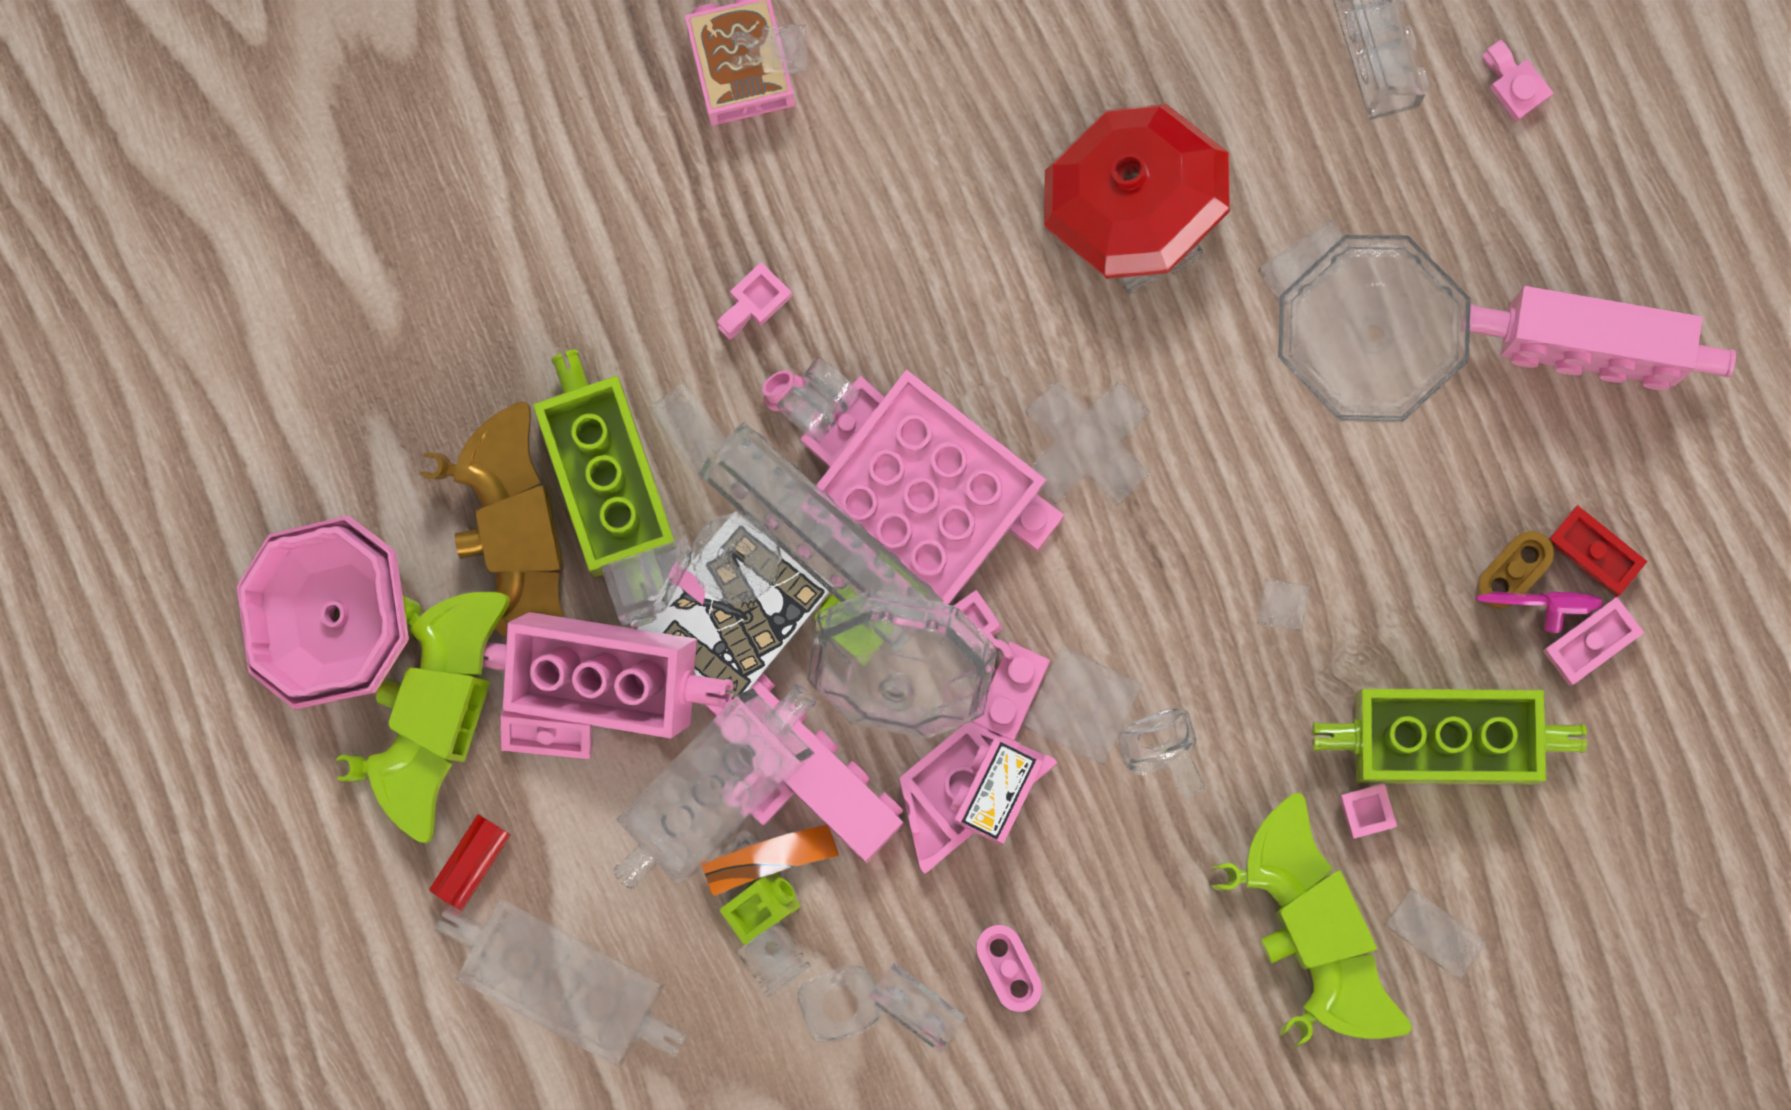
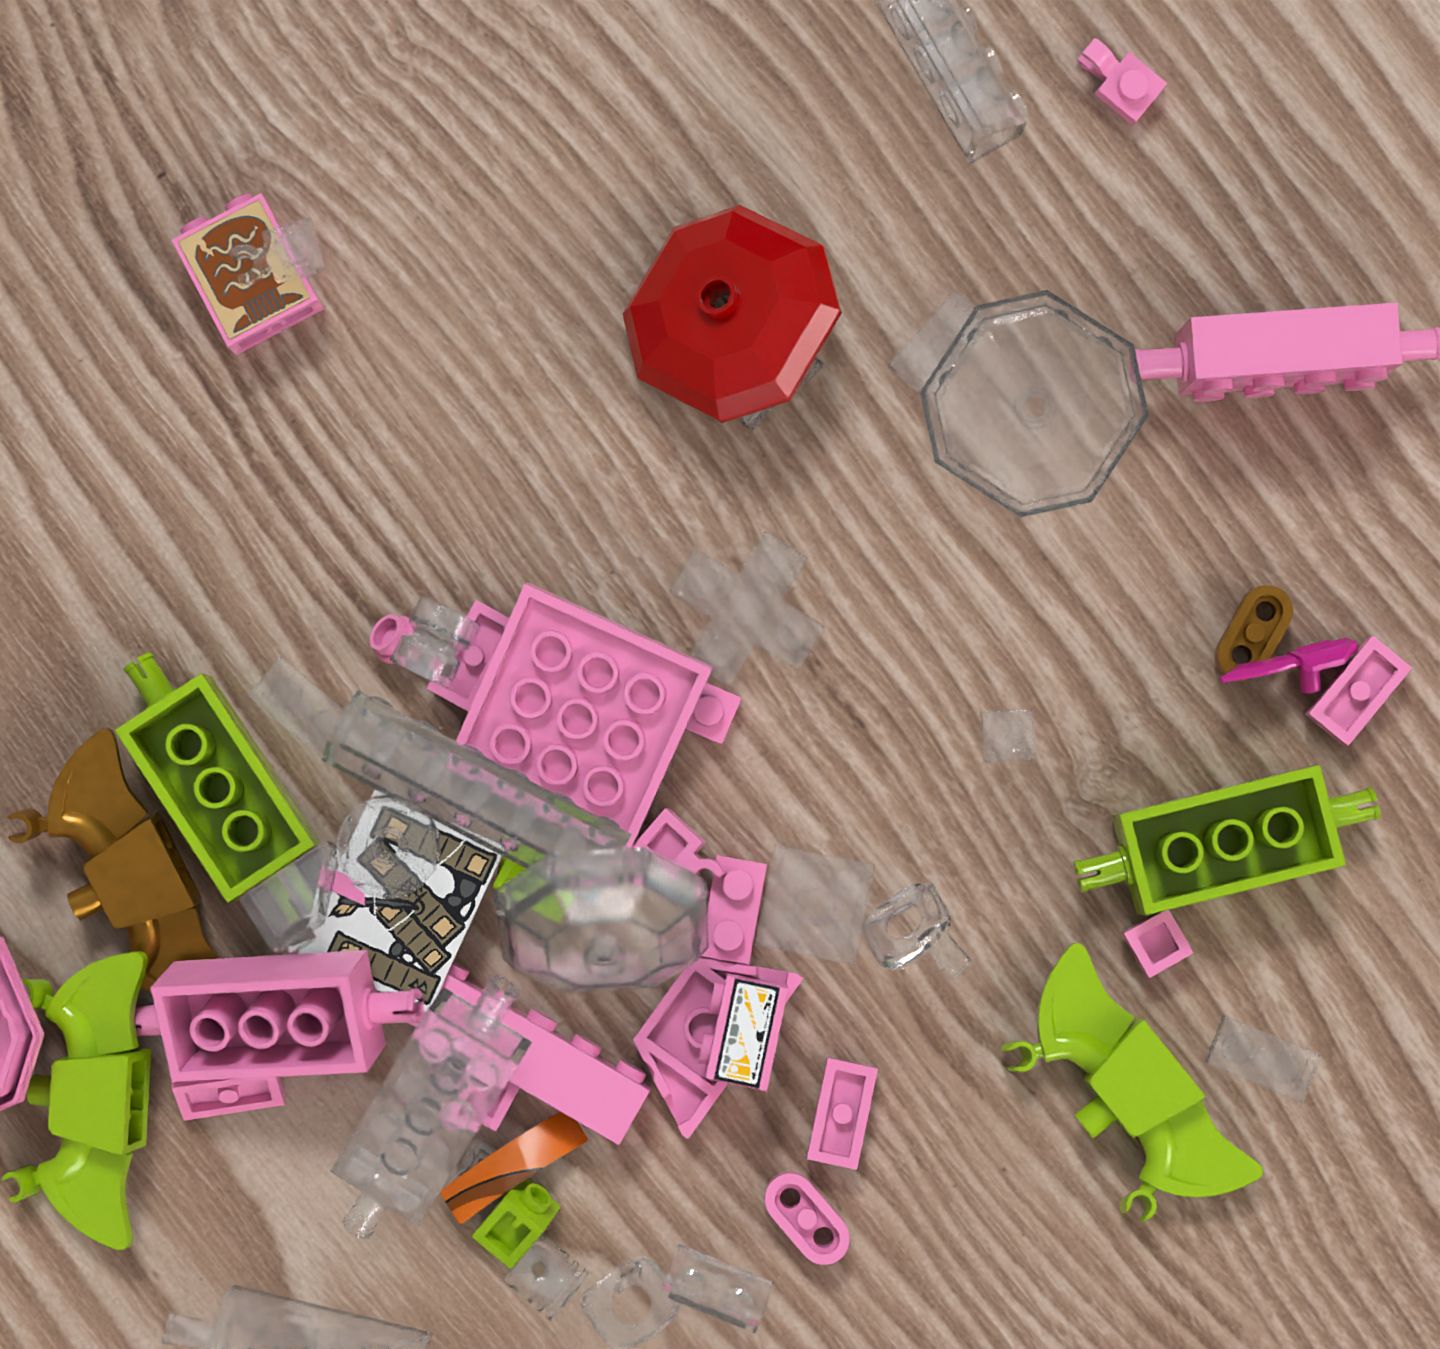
camera: 20 degrees left, 5 degrees up
red axle [429,814,511,911] -> none
bright pink plate [717,262,792,340] -> none
red plate [1549,505,1648,597] -> none
none -> bright pink plate [806,1057,878,1170]

